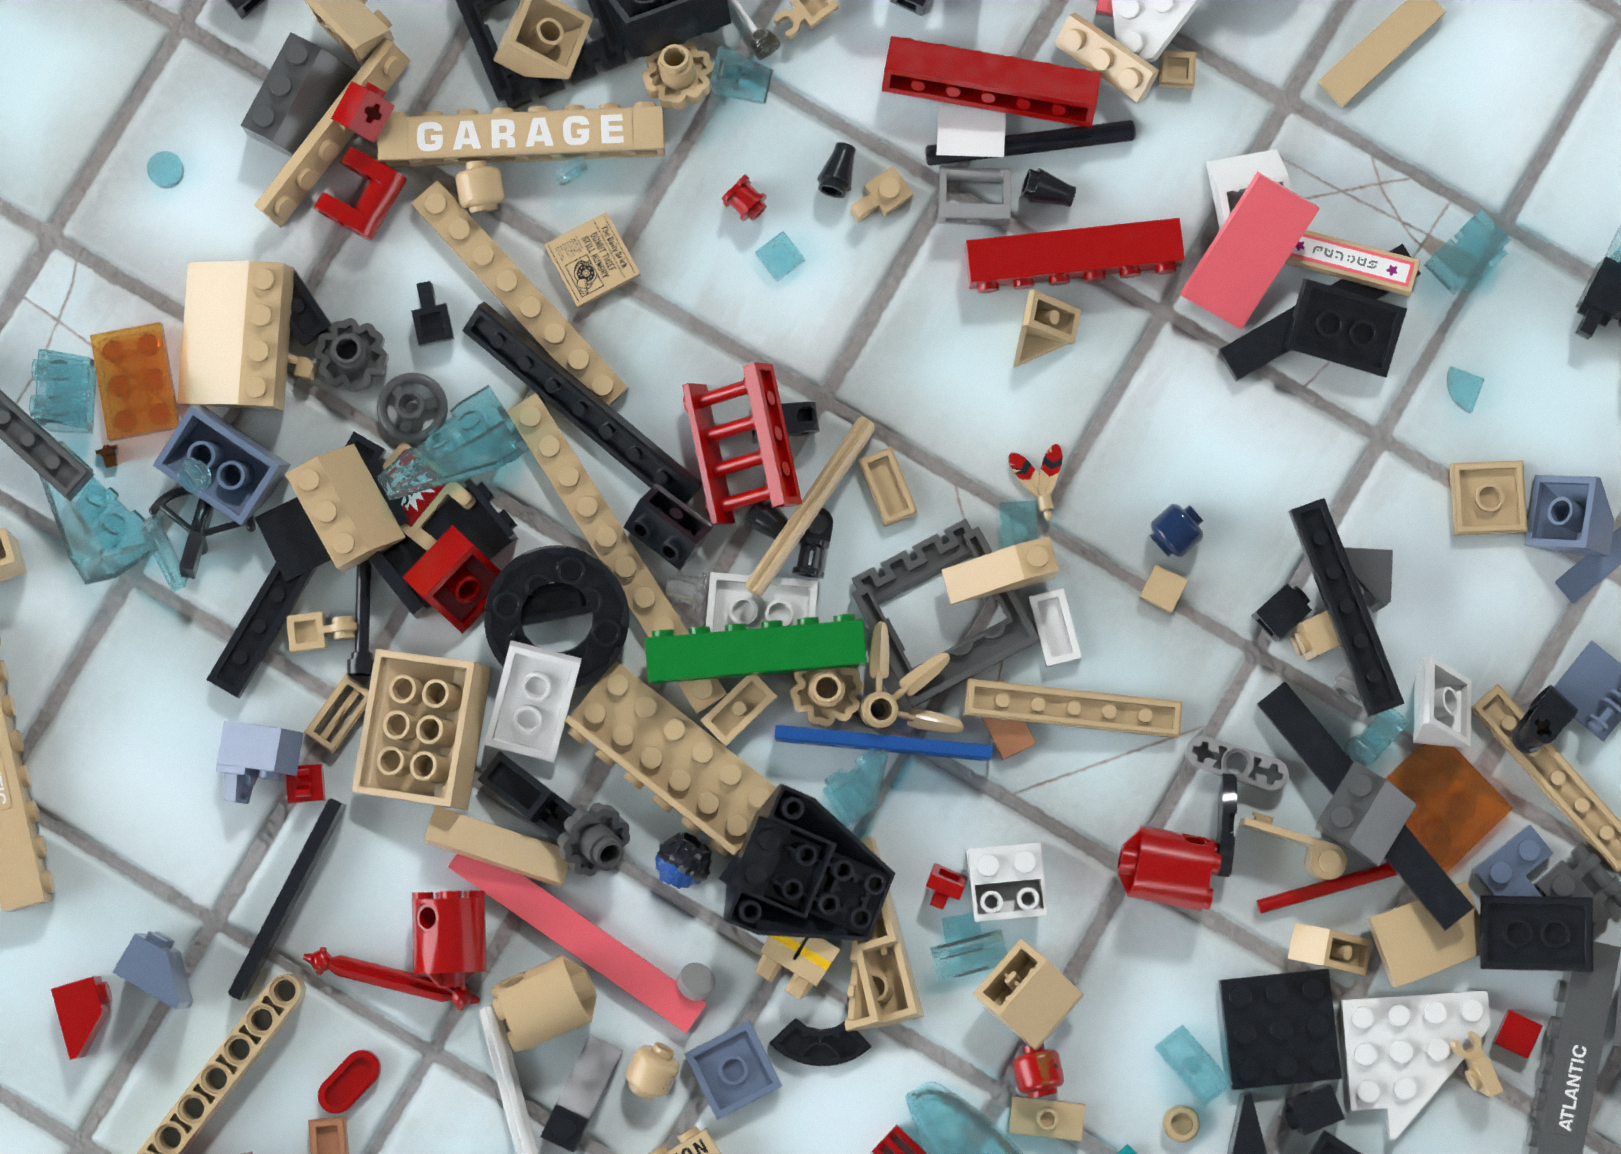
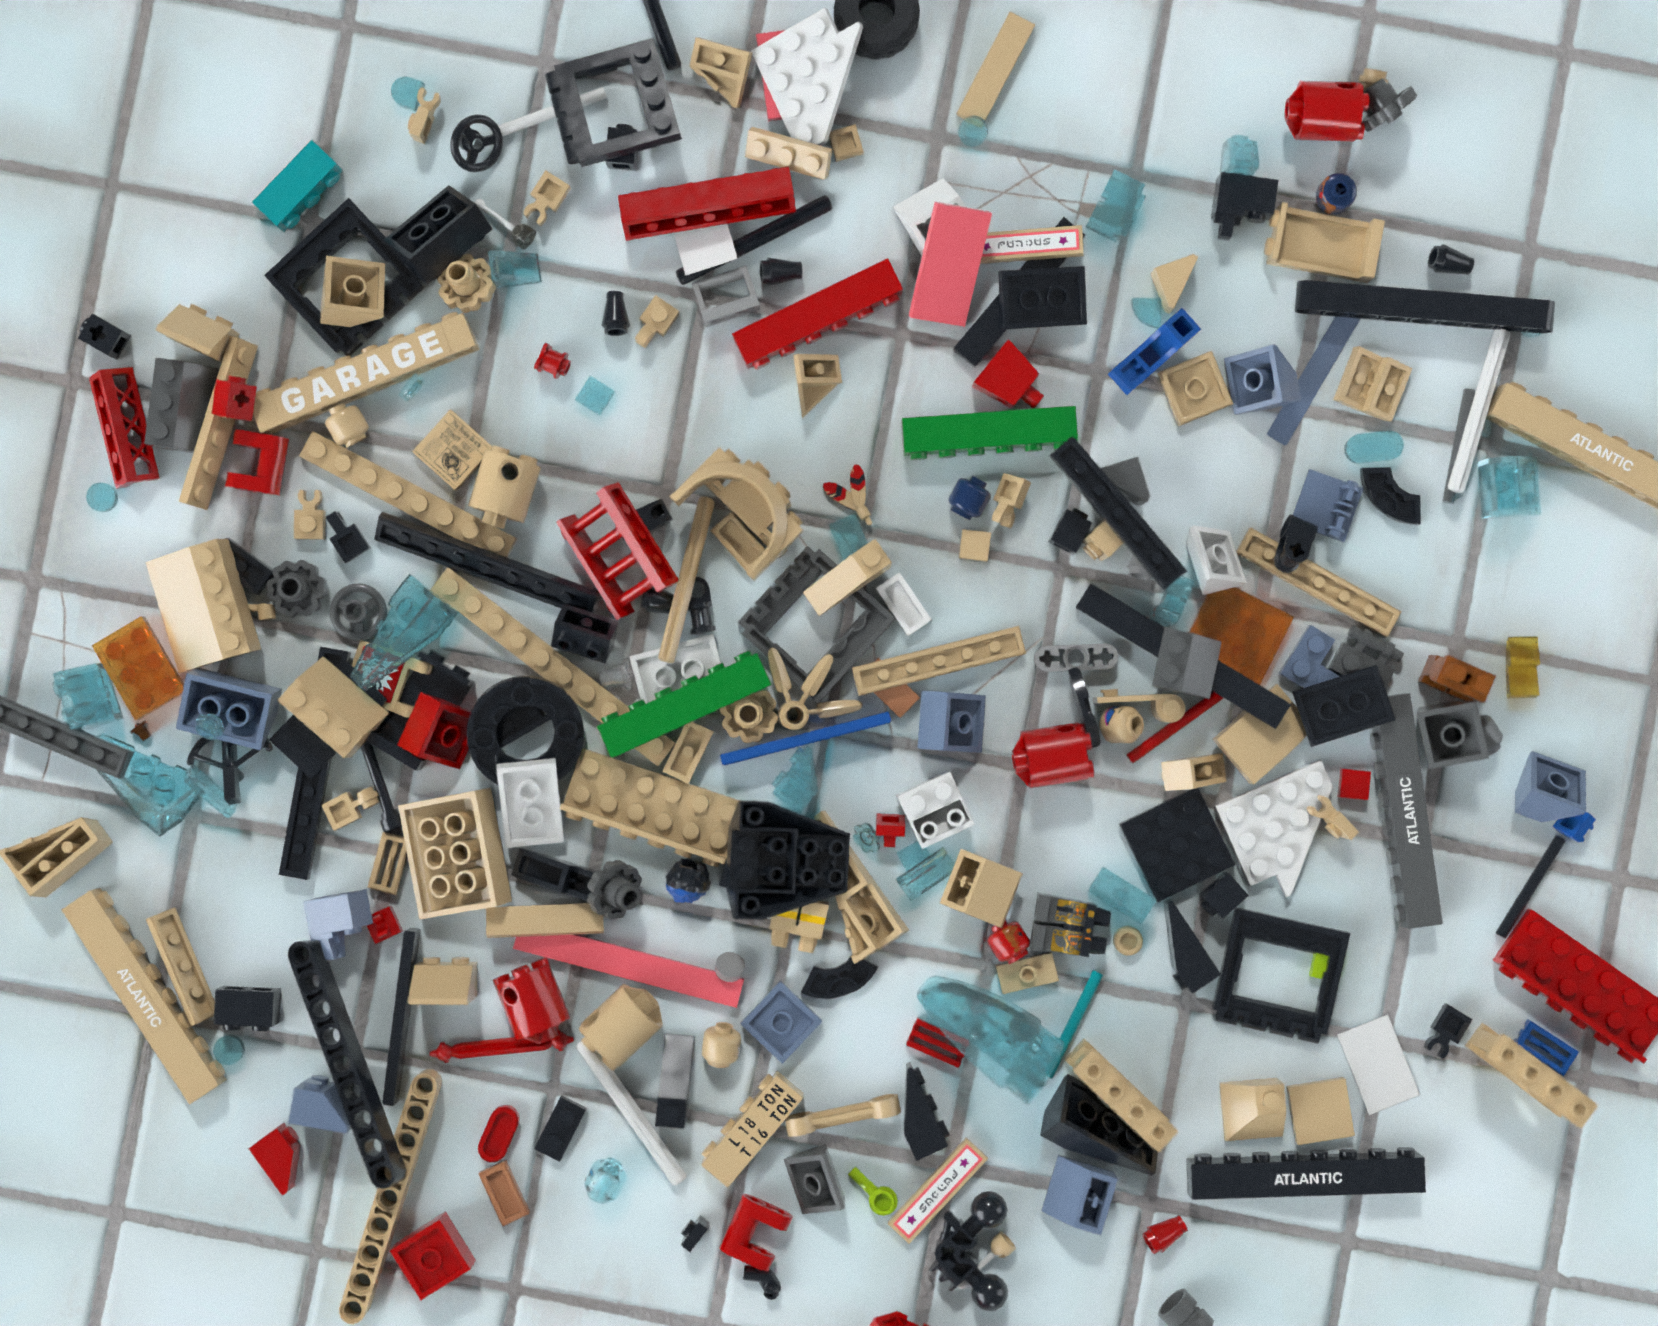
camera: 25 degrees left, 5 degrees up
none -> red fence [89,367,160,489]
none -> tan tile [146,907,215,1026]
none -> clear light blue tile [213,1035,245,1065]
none -> black brick [214,986,281,1032]
none -> black beam [288,940,406,1189]
none -> tan plate [294,490,326,540]
none -> tan slope [408,957,477,1005]
none -> tan cylinder [468,445,541,529]
none -> black plate [534,1095,587,1162]
none -> tan piece [670,447,803,581]
none -> clear light blue plant [853,823,880,853]
none -> green brick [901,406,1078,460]
none -> sand blue slope [918,691,986,753]
none -> clear light blue tile [958,115,988,147]
none -> red torso [972,339,1044,409]
none -> tan plate [992,473,1031,528]
none -> hips [1029,892,1111,957]
none -> tan head [1099,706,1144,743]
none -> blue arch [1108,308,1201,395]
none -> tan slope [1151,254,1199,314]

